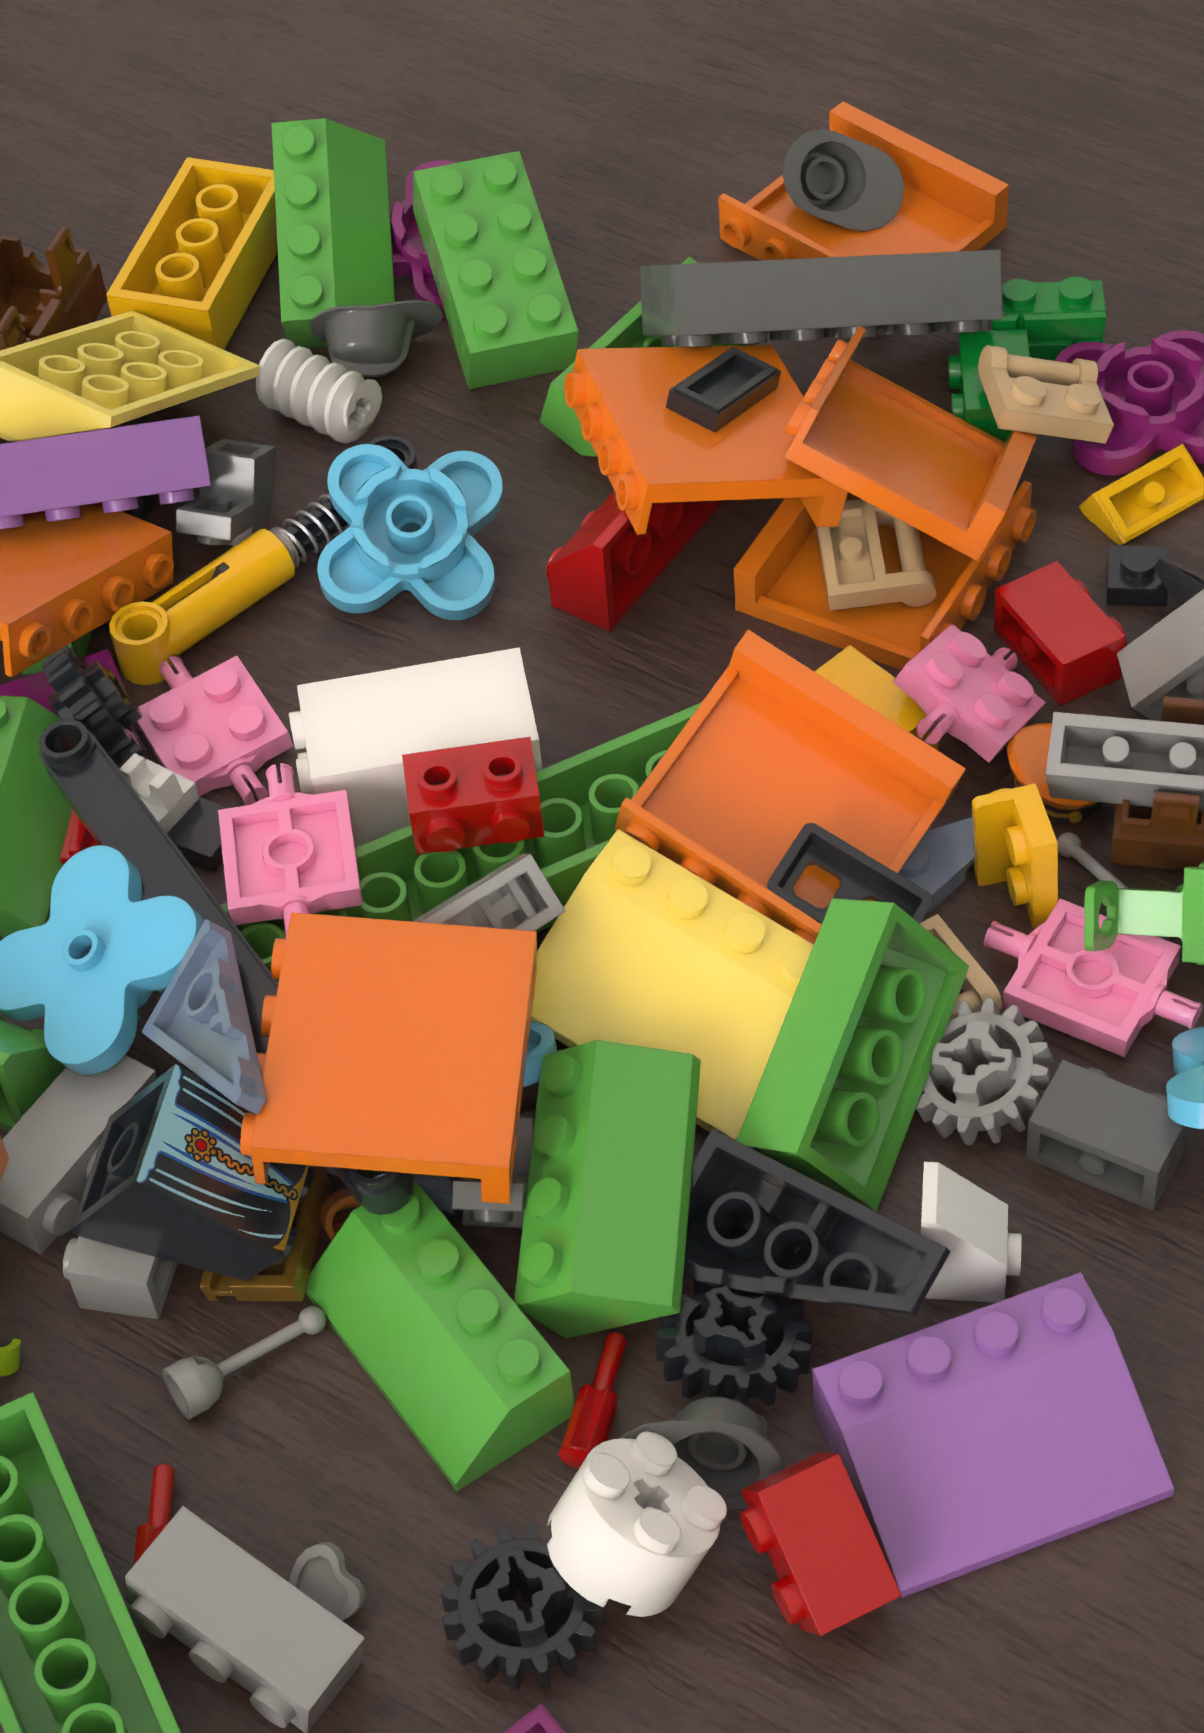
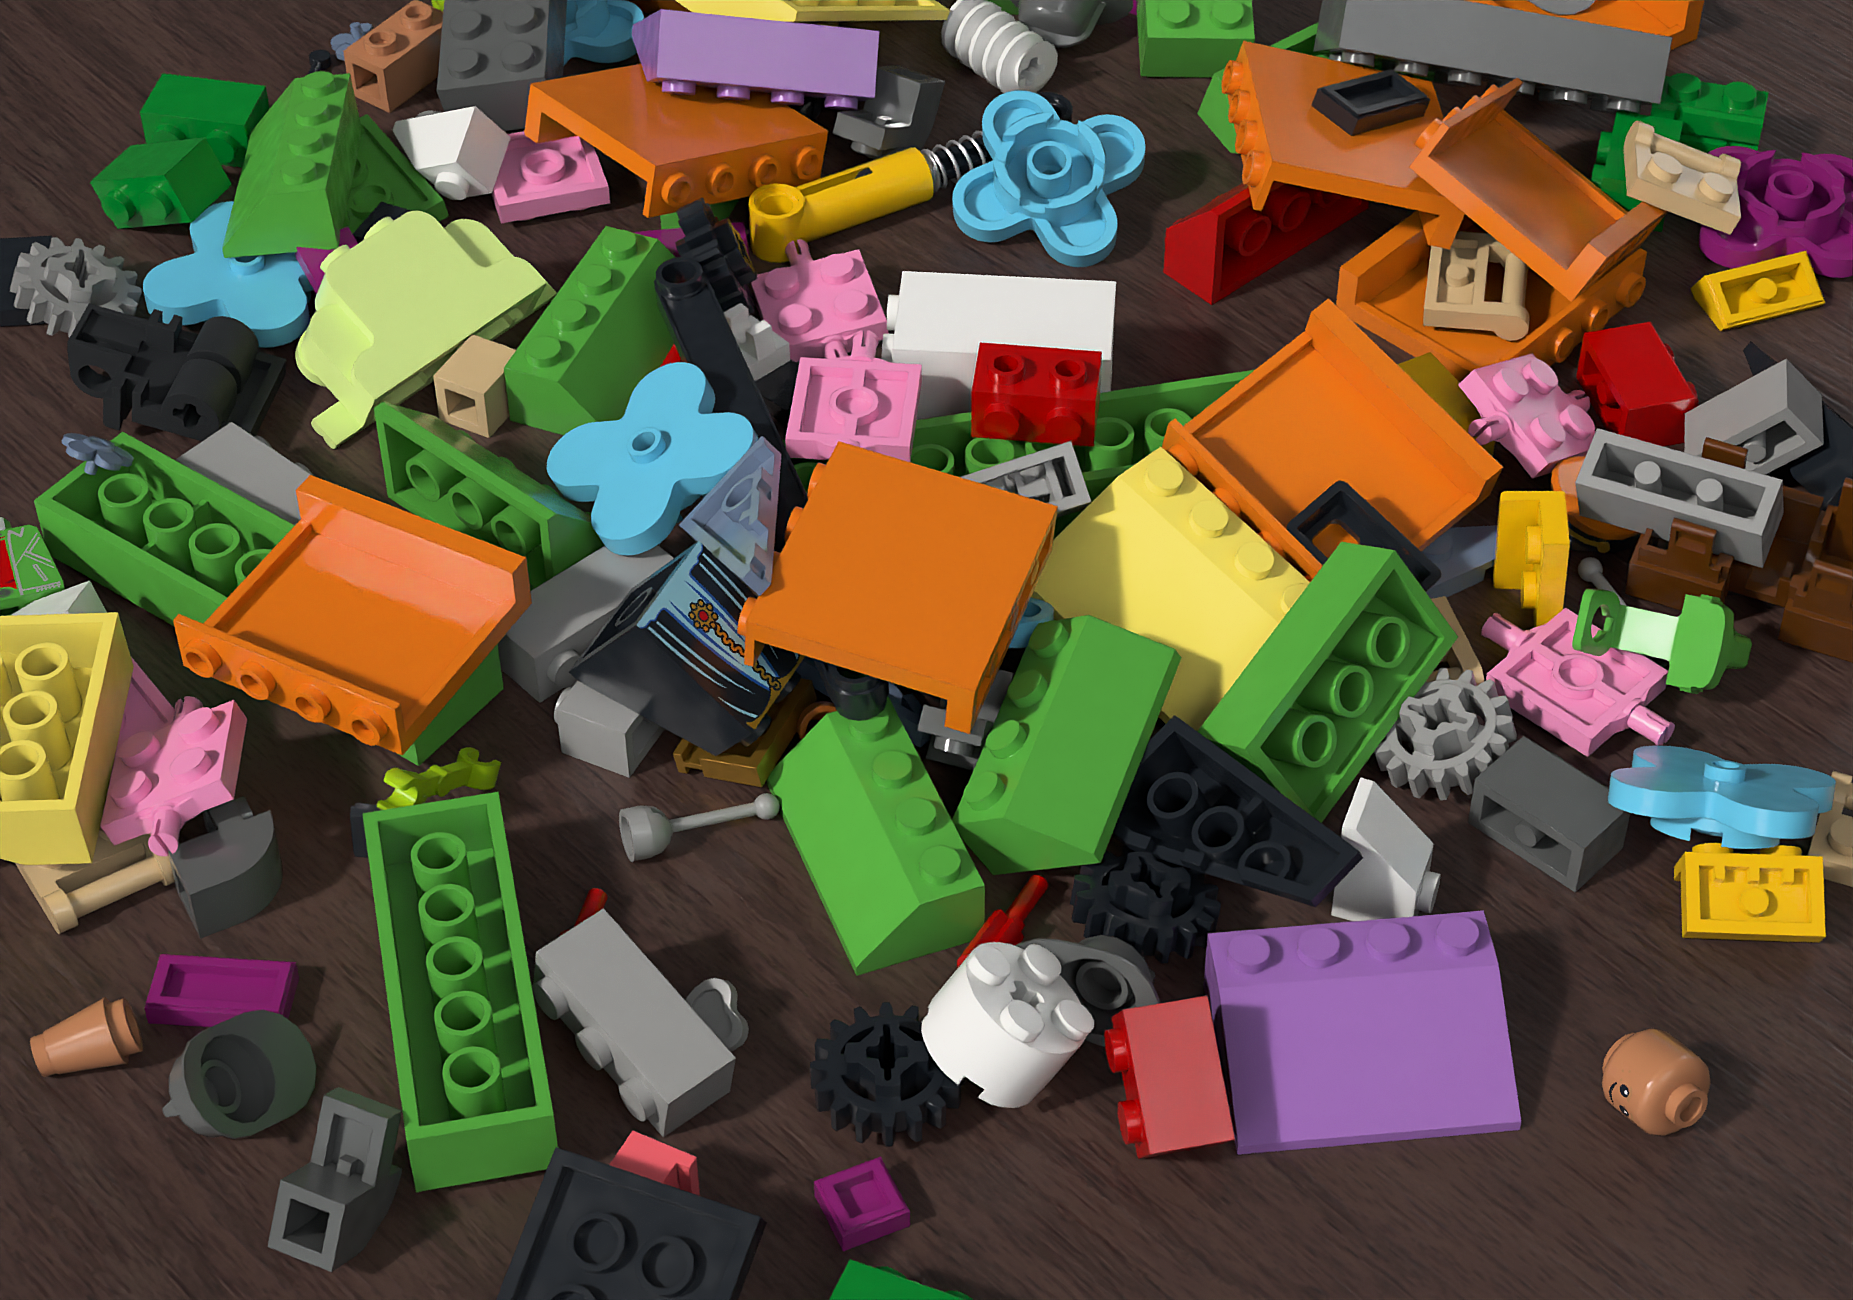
camera: 10 degrees right, 5 degrees down
black plate [1106,545,1168,606] -> none

